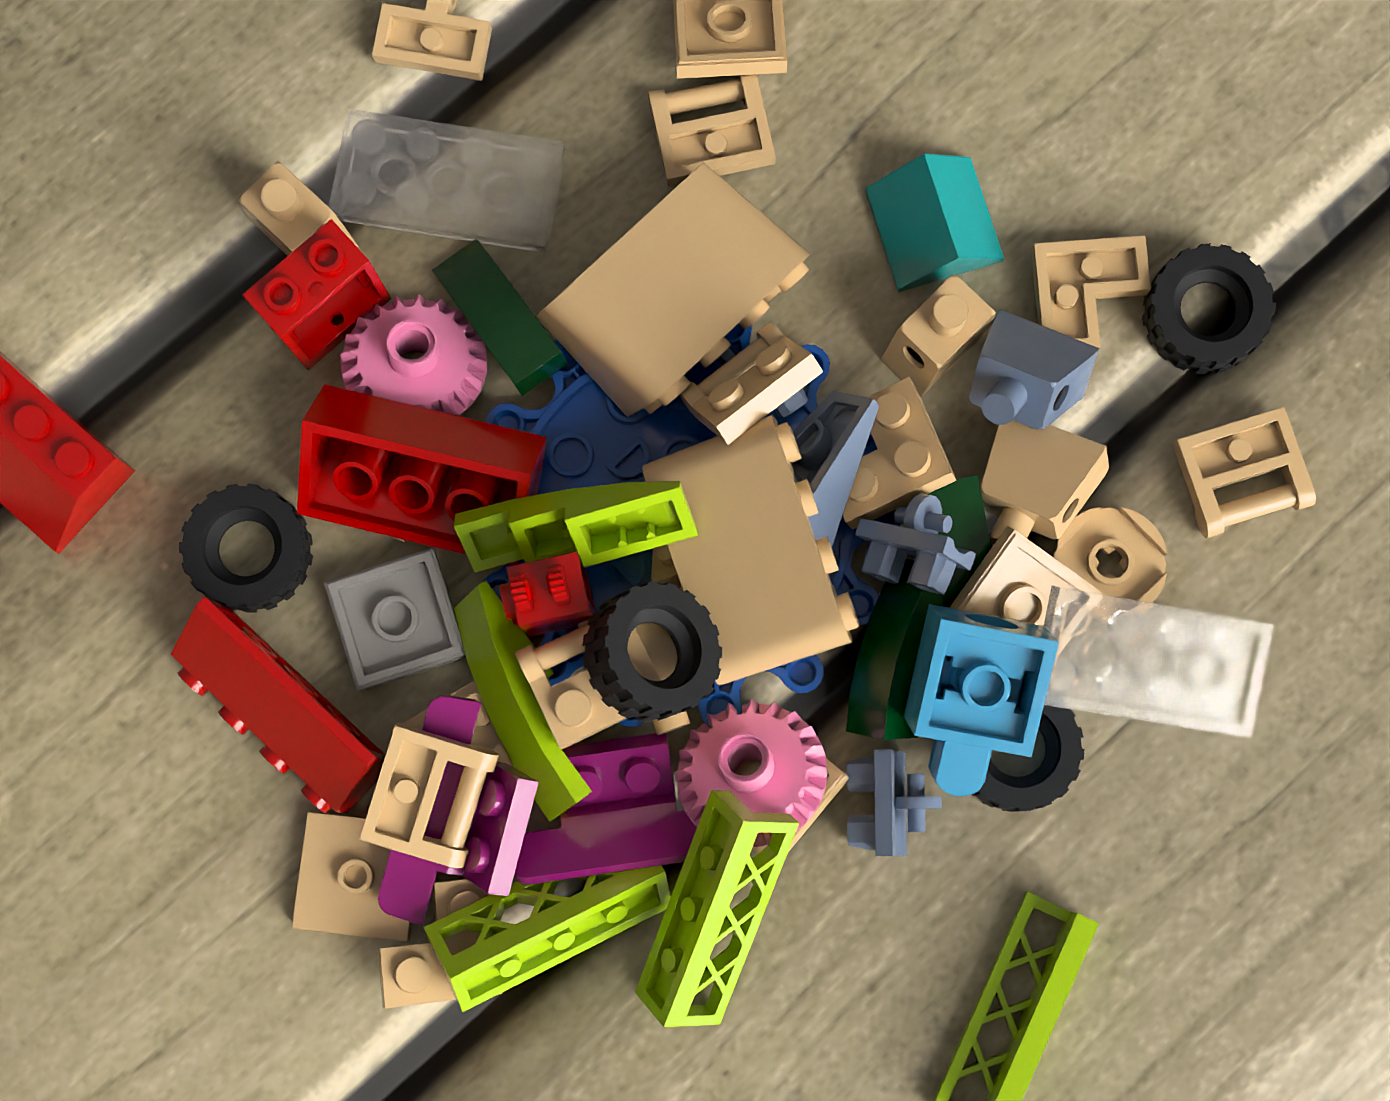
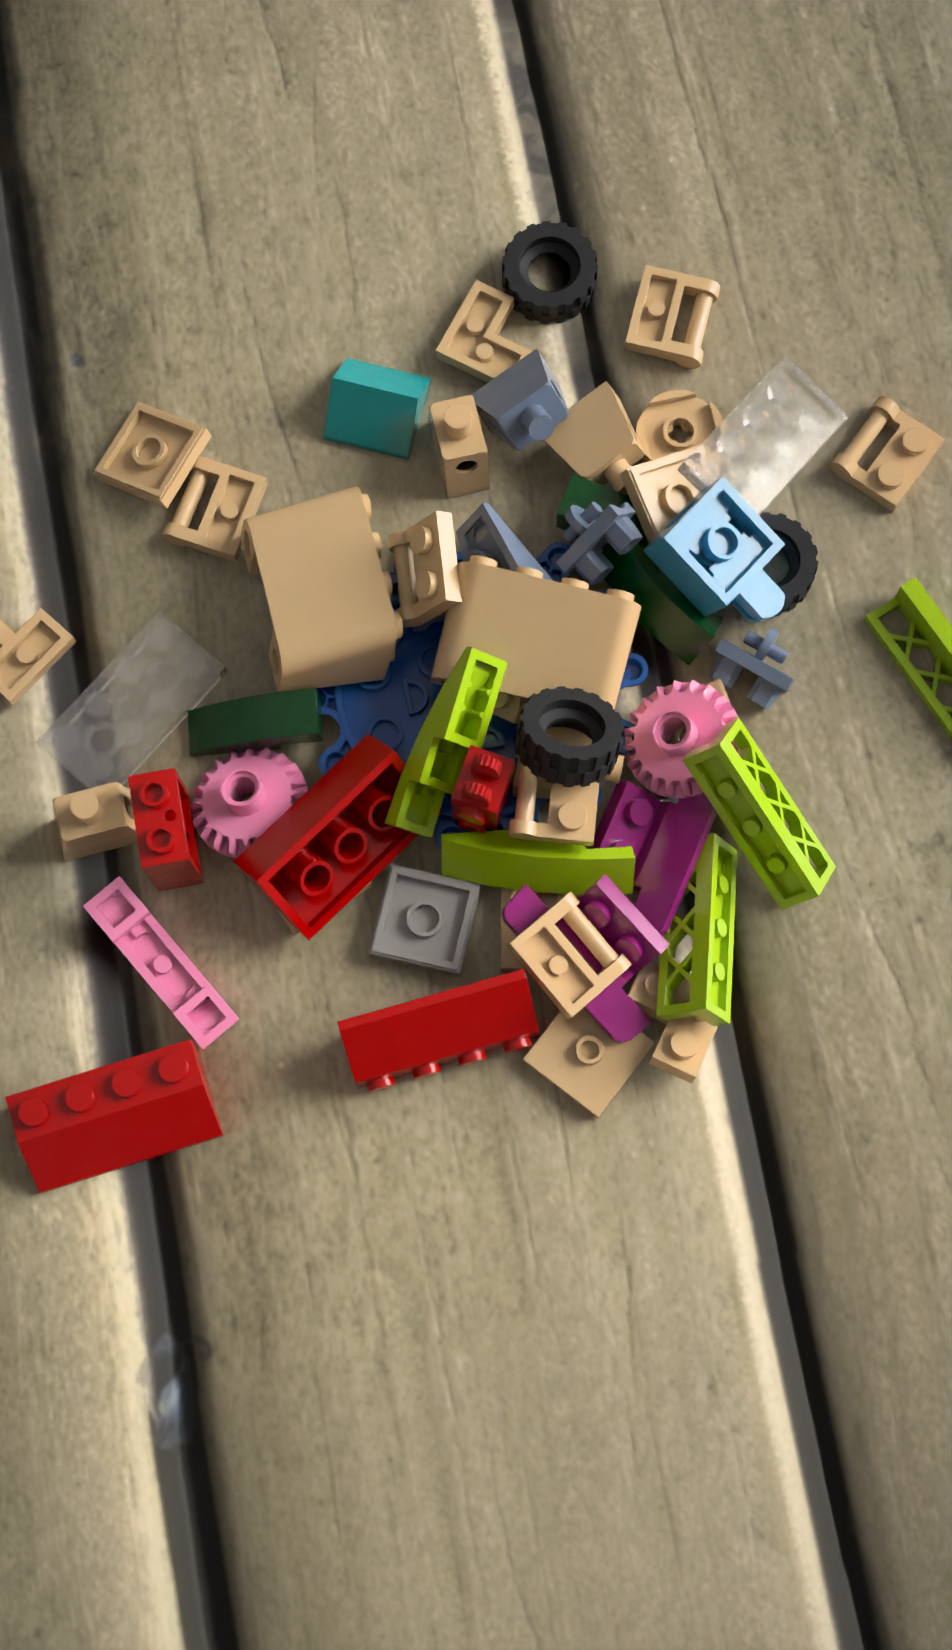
camera: 60 degrees left, 5 degrees down
black tyre [179,483,313,613] -> none
tan plate [843,377,956,530] -> none
none -> bright pink slope [83,876,240,1050]
none -> tan plate [829,396,945,512]

